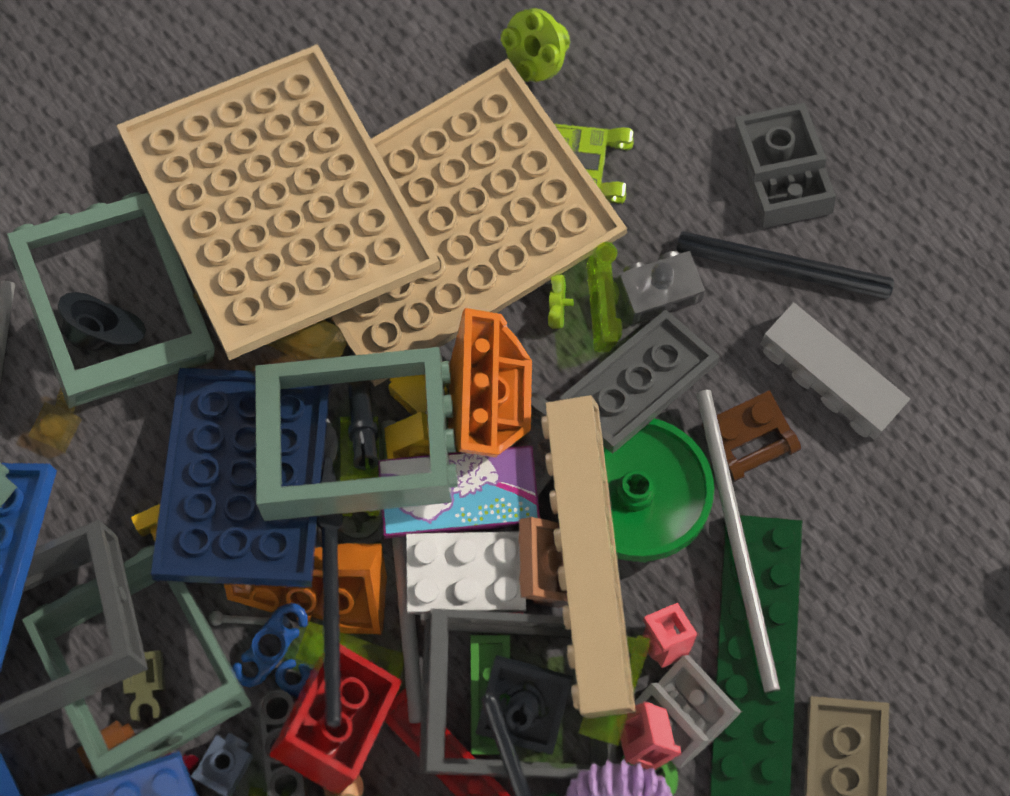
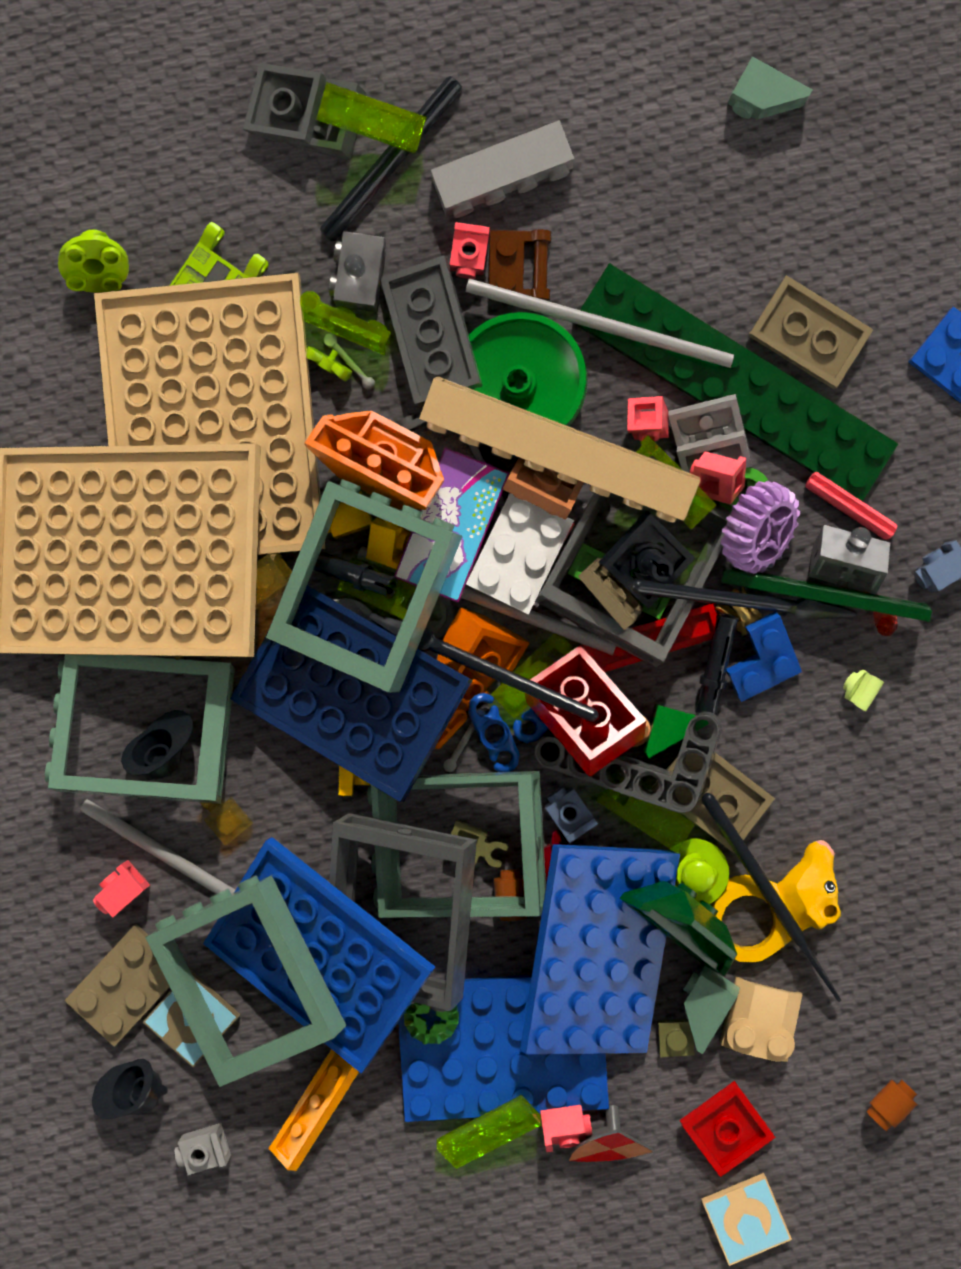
camera: 55 degrees left, 15 degrees up
none -> clear neon green plate [316,82,426,154]
none -> hinge [324,333,375,390]
none -> coral brick [450,222,490,279]
none -> dark tan tile [578,557,643,630]

